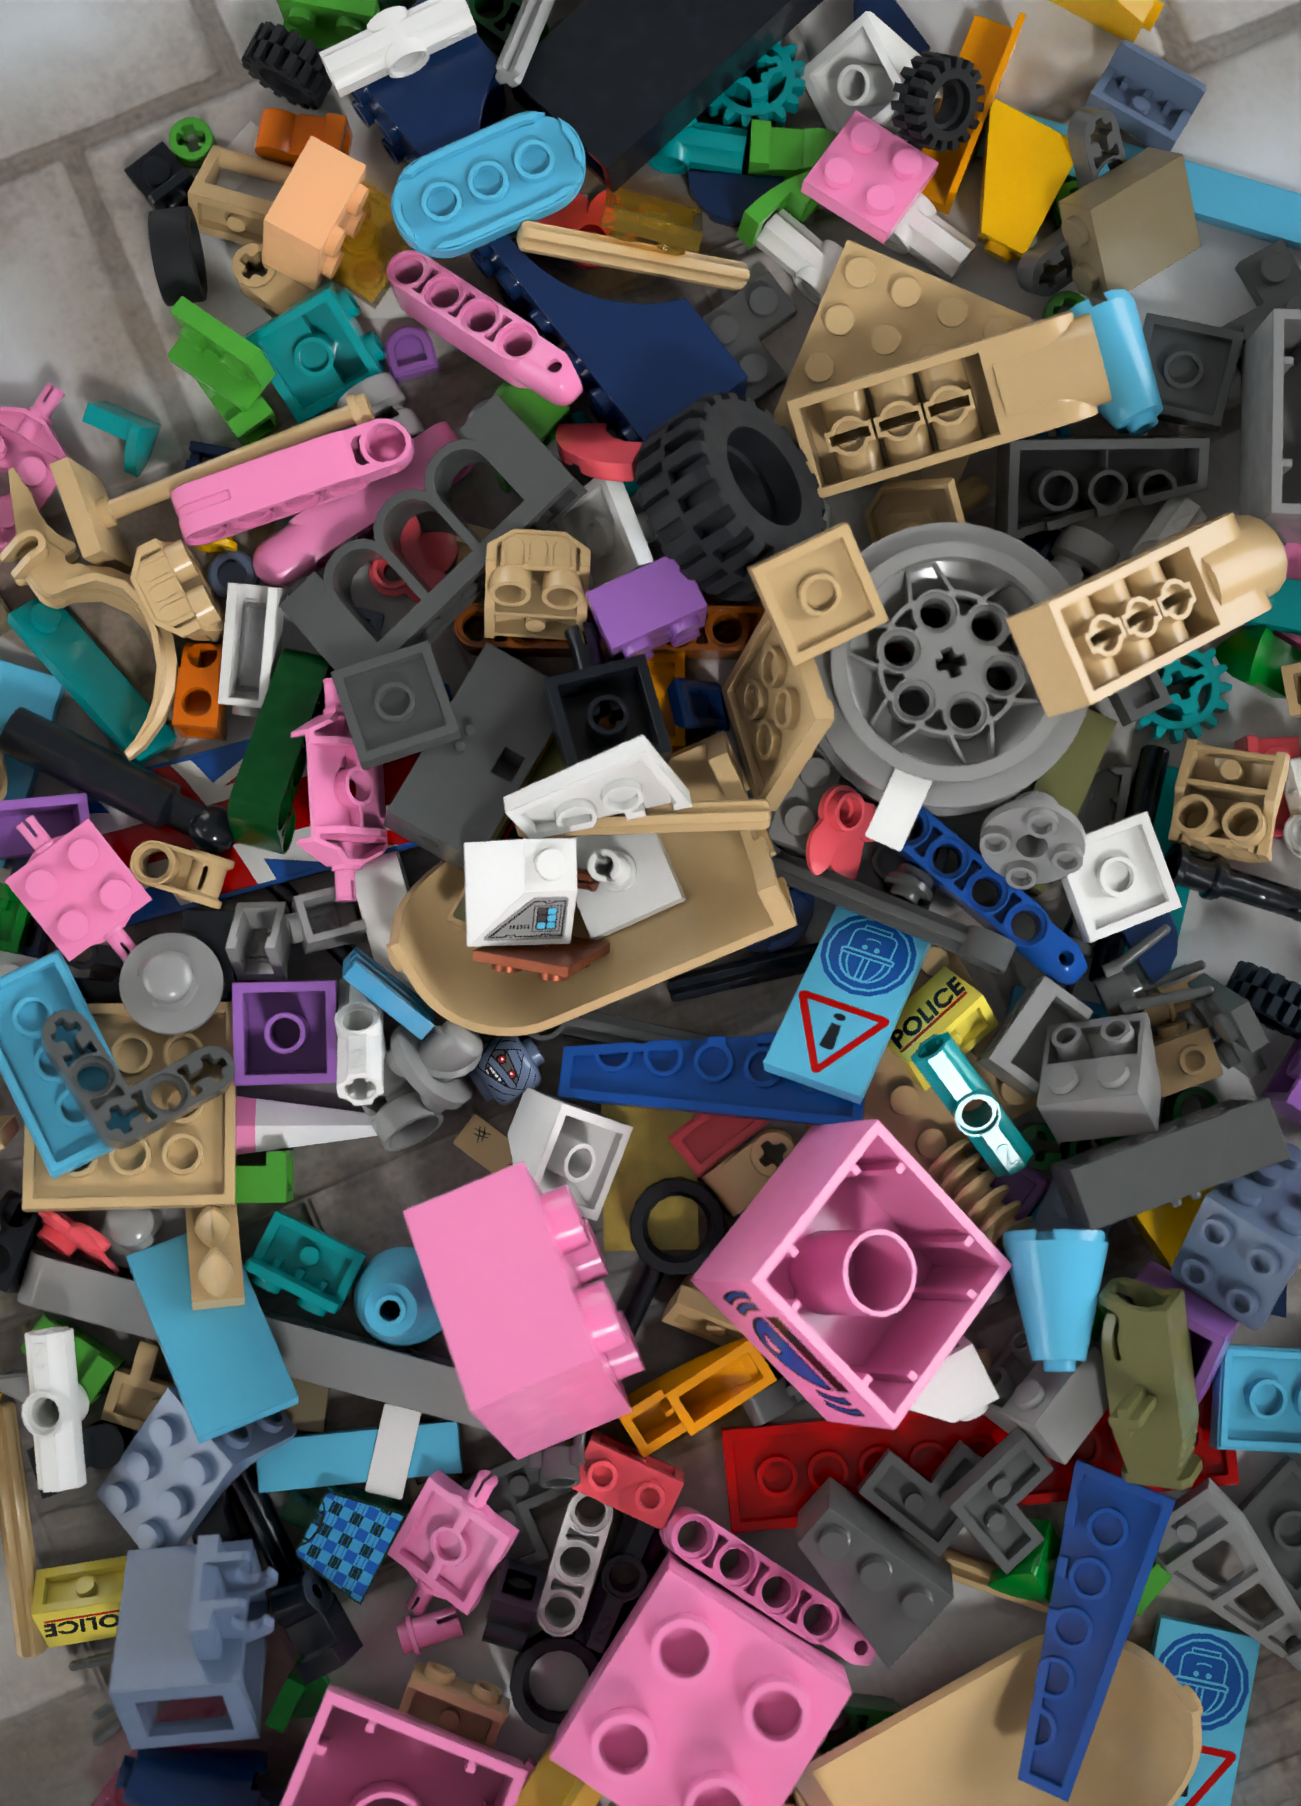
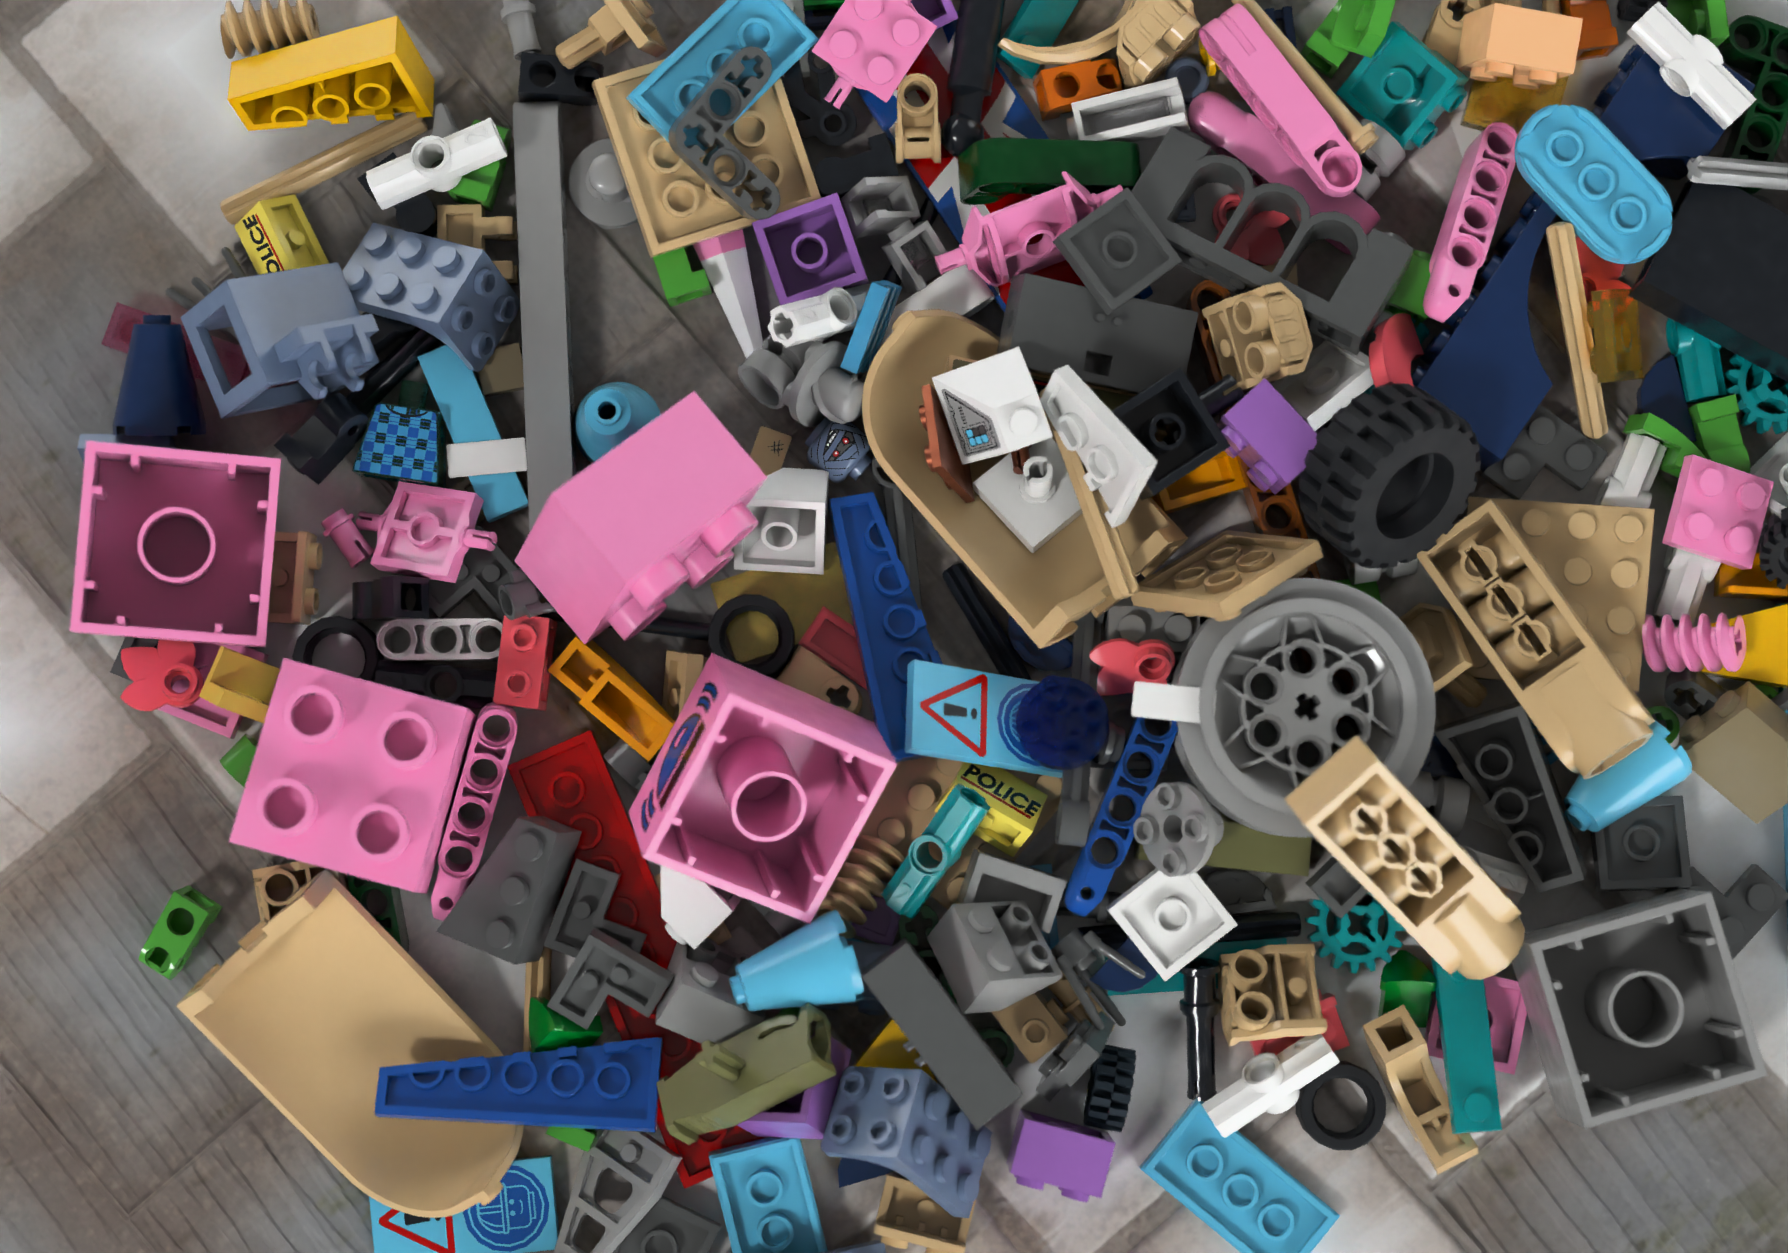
camera: 70 degrees right, 0 degrees up
coral plate [37,1211,120,1275] -> none
light grey plate [119,933,225,1037] -> none
medium azure tile [126,1233,299,1444] -> none
tan tile [185,1203,245,1311] -> none
teal bracket [243,1209,368,1316] -> none
green tile [264,1656,331,1734] -> none
medium lavender tile [385,326,441,383] -> none
dark blue tile [667,677,730,732] -> none
tan tile [747,522,889,667] -> none
none -> clear blue tile [1016,675,1109,770]
none -> bright pink piece [1642,613,1746,672]

